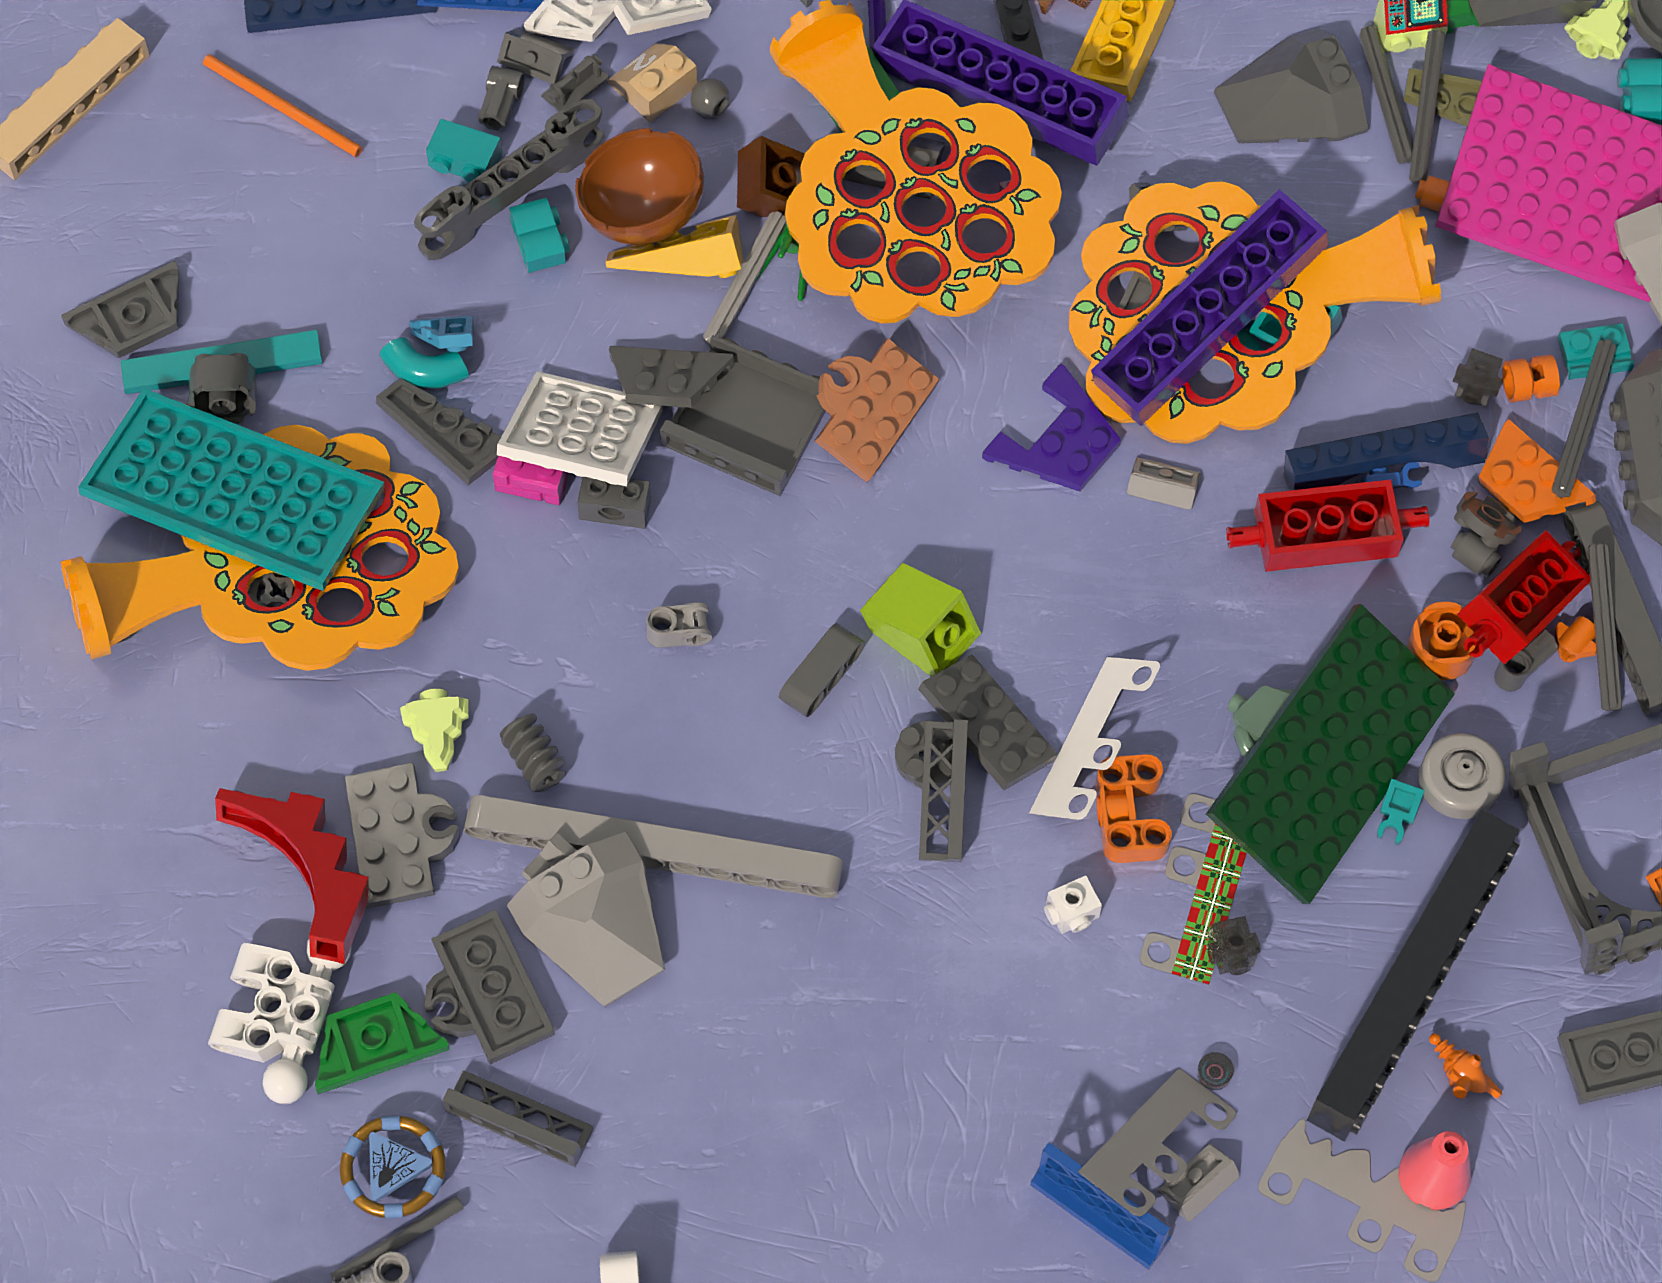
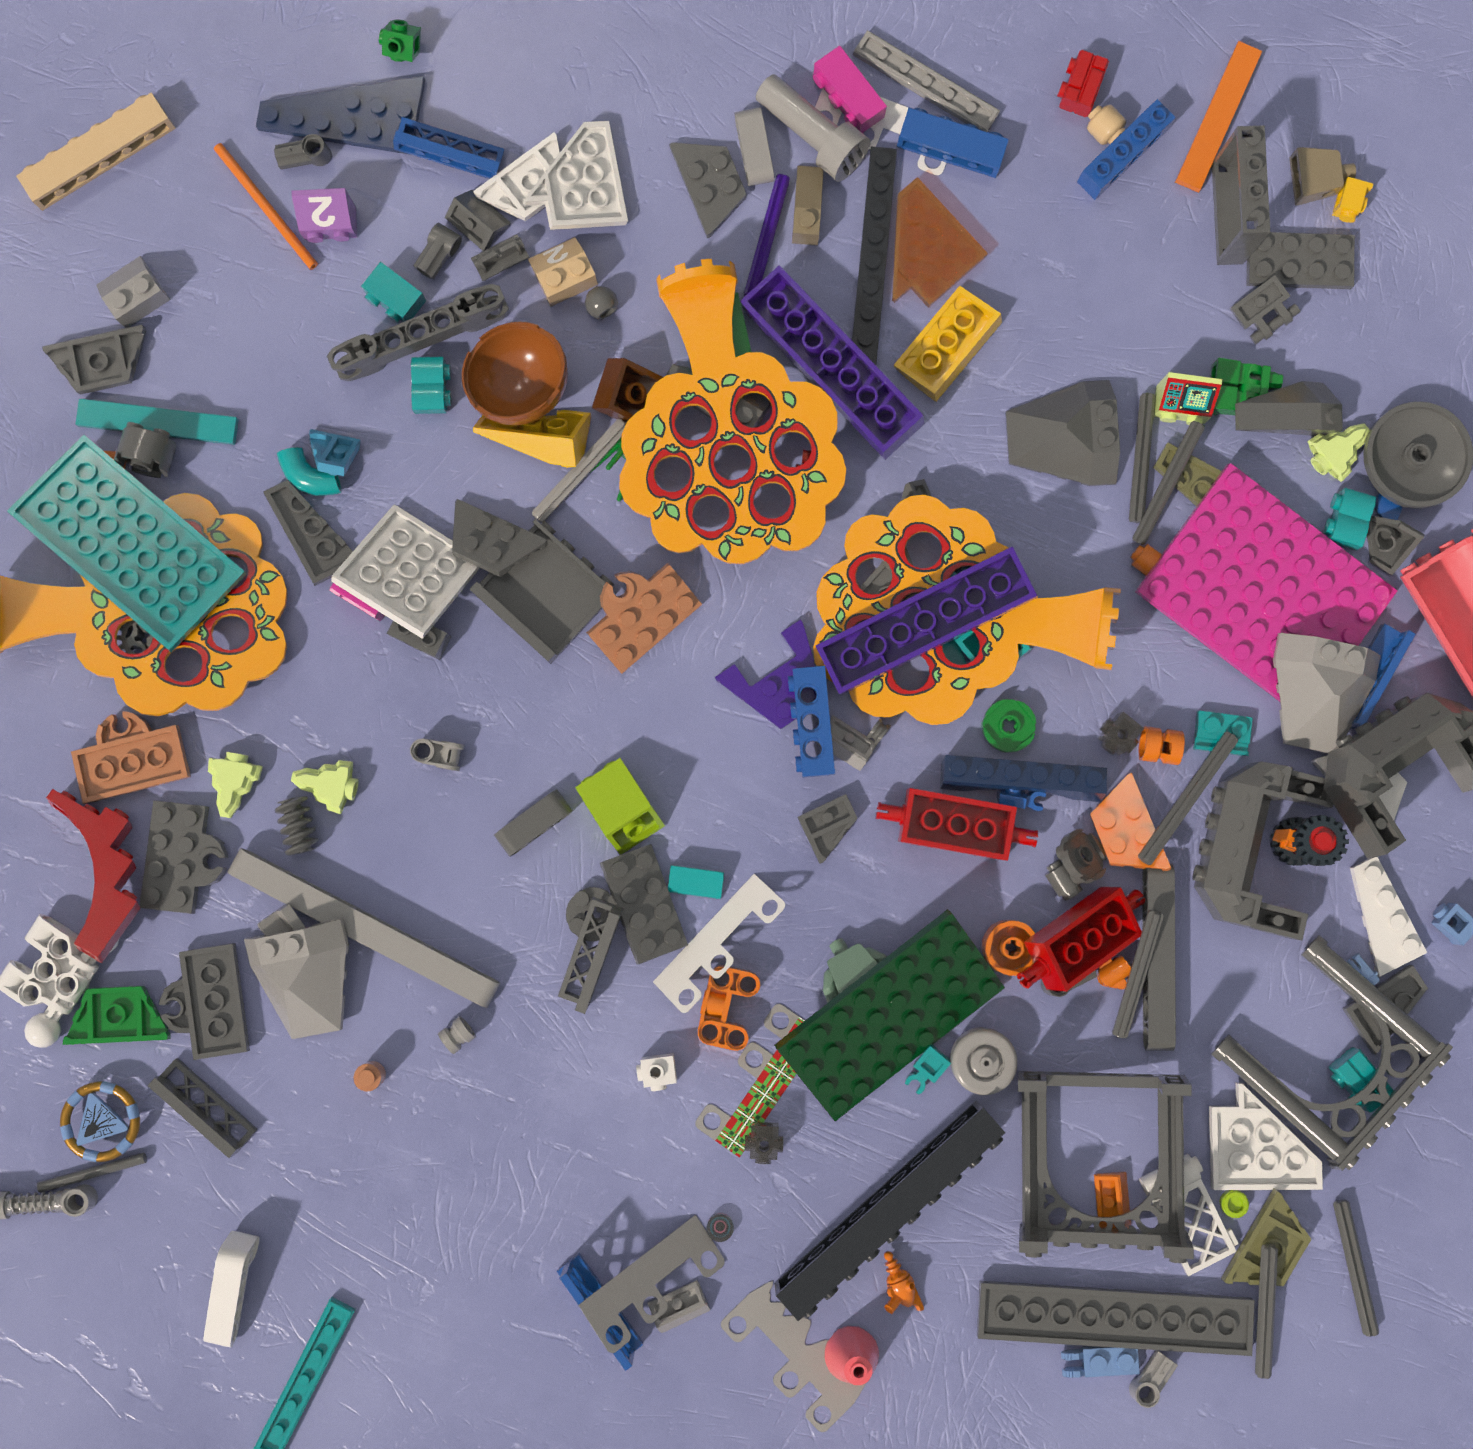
camera: 15 degrees right, 20 degrees up
none -> nougat plate [71,711,191,804]
none -> light grey slope [96,256,170,328]
none -> dark grey piece [274,134,331,170]
none -> yellowish green rock [291,760,359,814]
none -> medium lavender slope [292,188,357,243]
none -> nougat brick [353,1061,386,1092]
none -> light grey wheel [438,1016,476,1054]
none -> teal slope [668,865,724,899]
none -> blue brick [788,666,835,778]
none -> dark grey wing [797,794,857,864]
none -> dark grey bush [866,718,891,745]
none -> green plate [981,699,1036,753]

